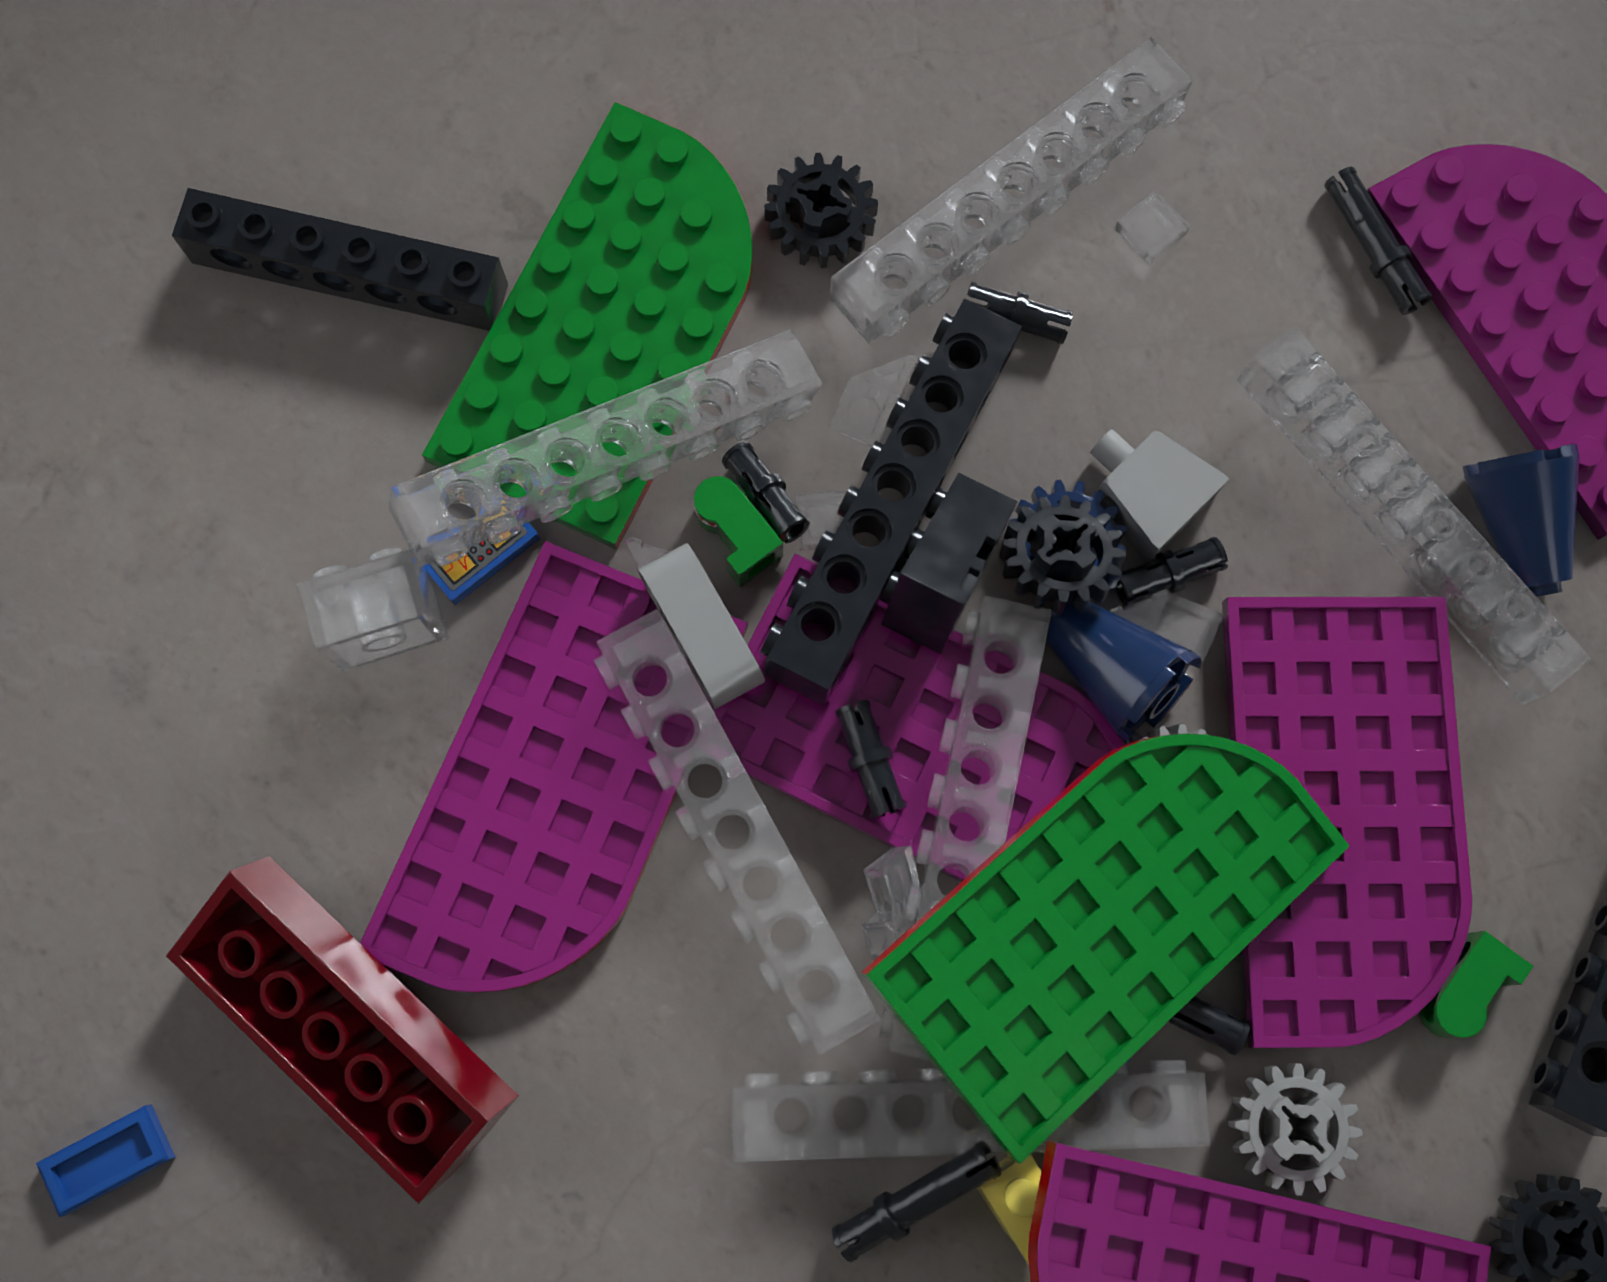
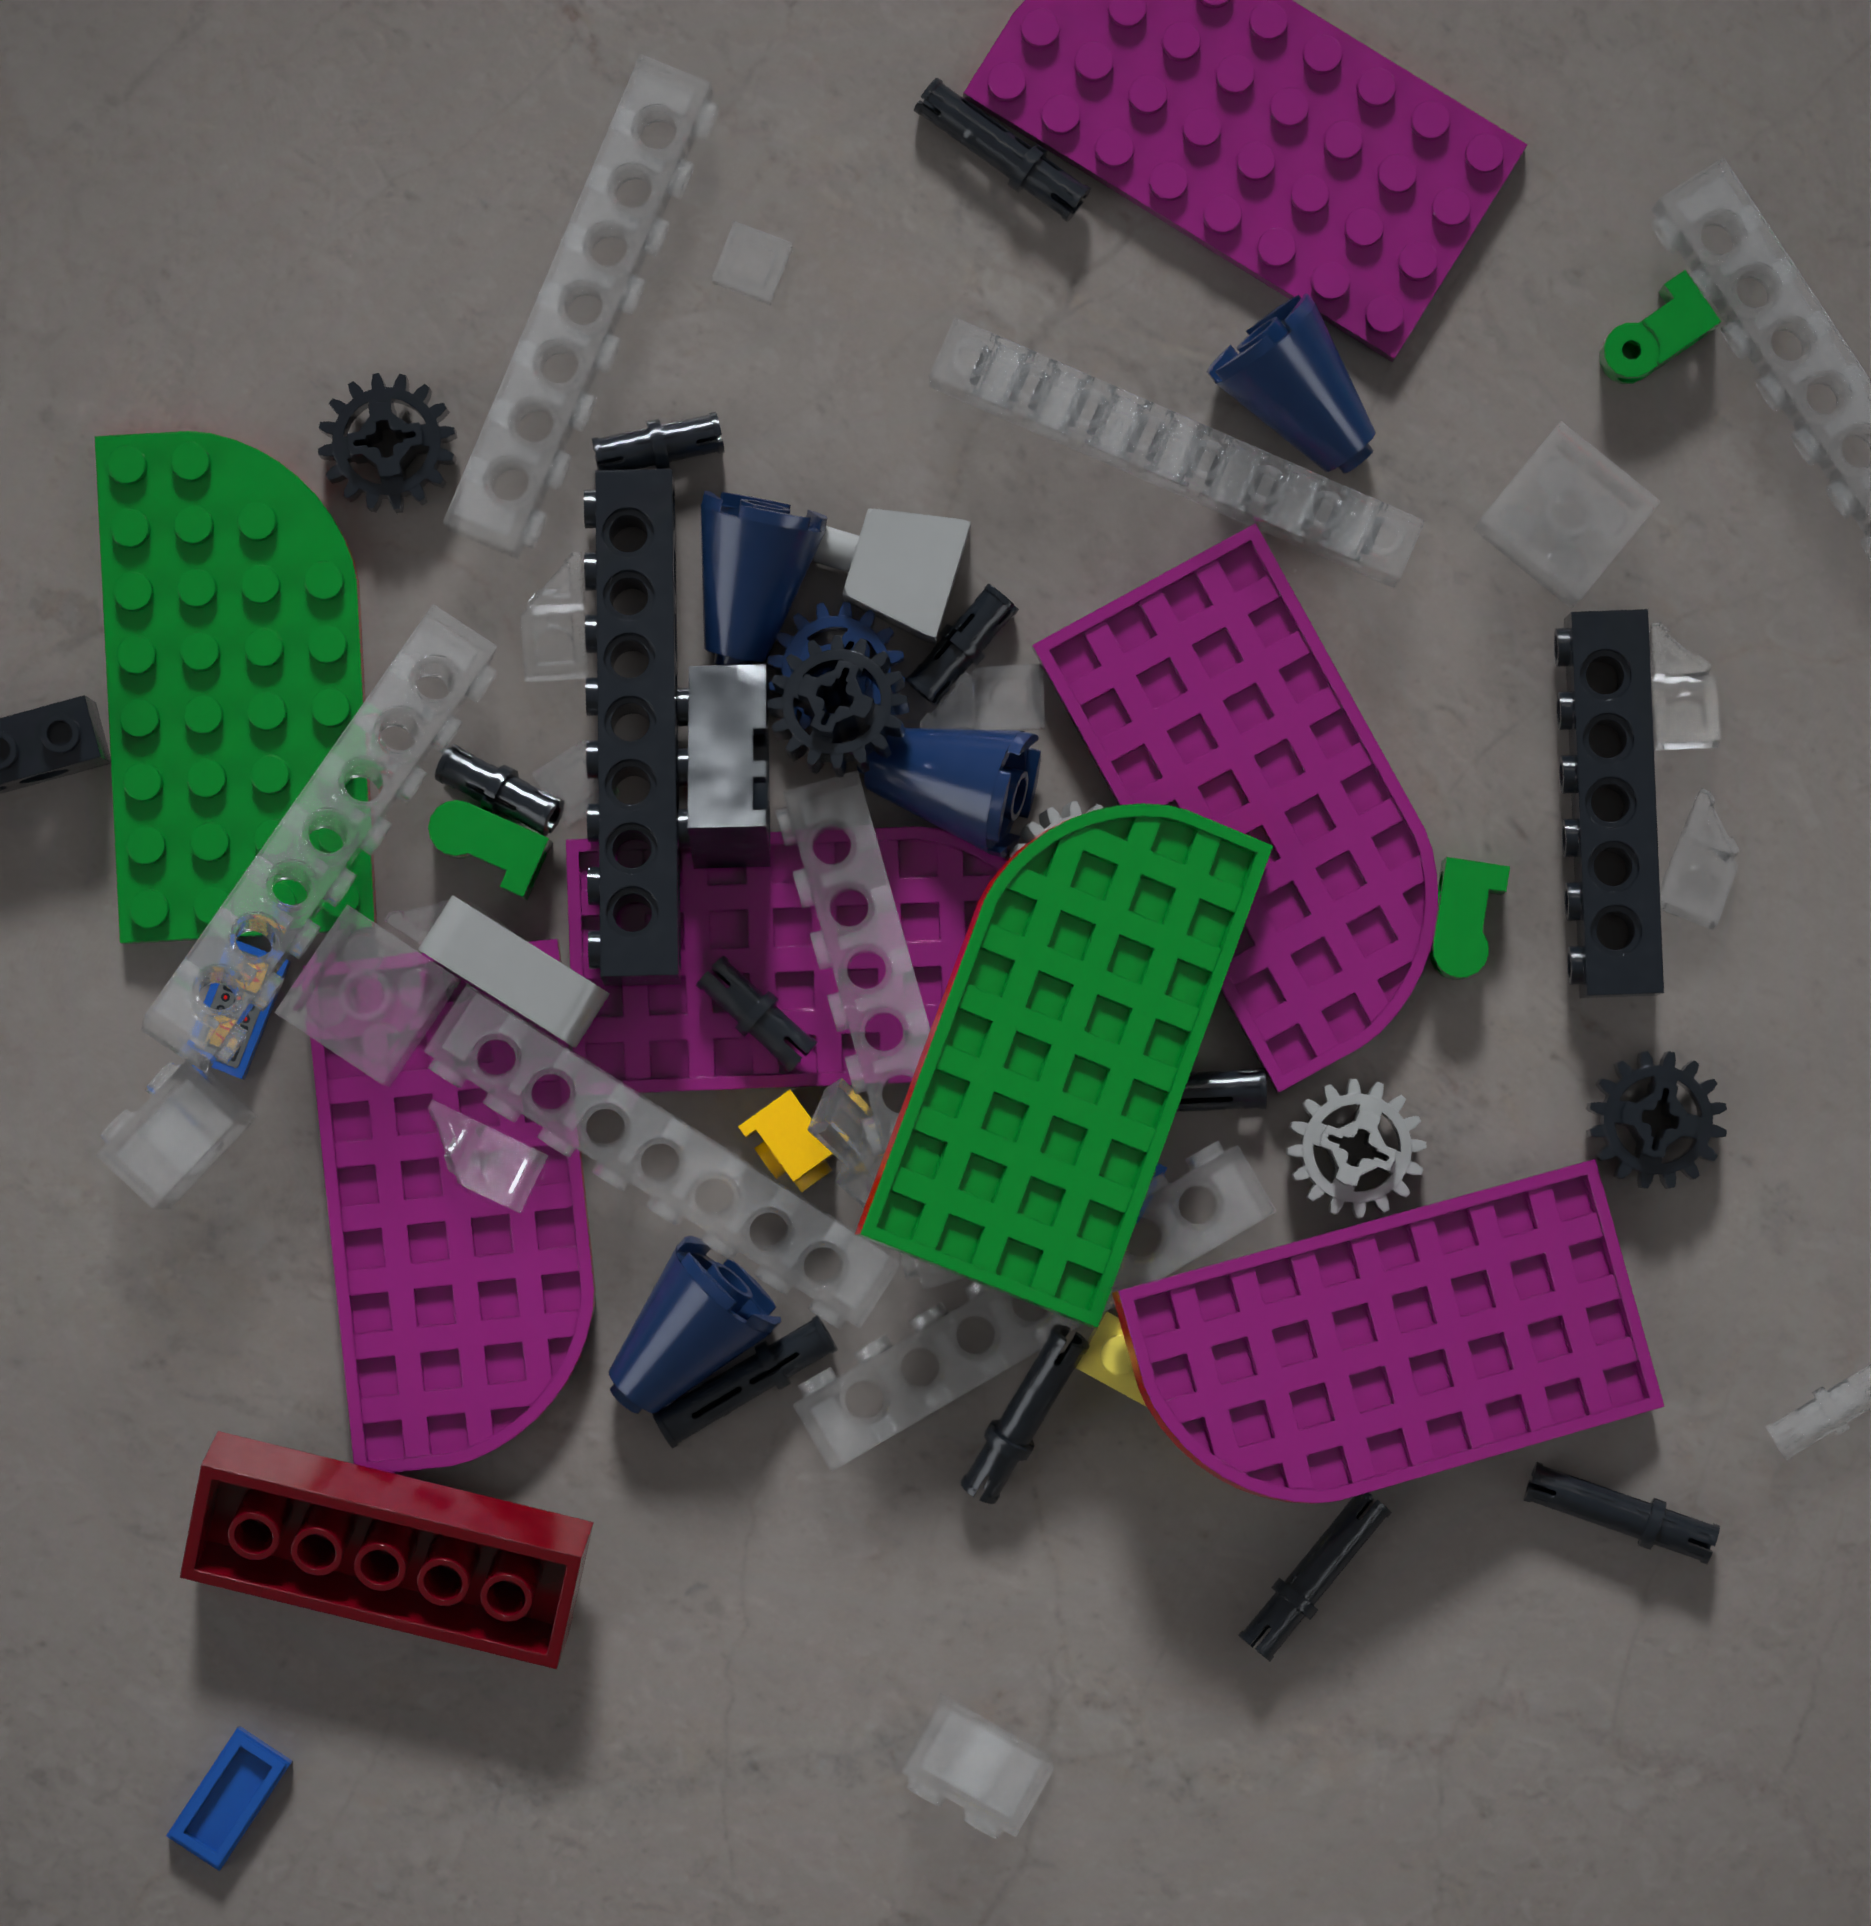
camera: 25 degrees left, 10 degrees up
none -> clear brick [274,905,461,1087]
none -> clear slope [428,1099,548,1213]
none -> dark blue cone [608,1235,781,1414]
none -> black pin [652,1315,838,1448]
none -> dark blue cone [700,491,827,665]
none -> yellow brick [738,1089,836,1193]

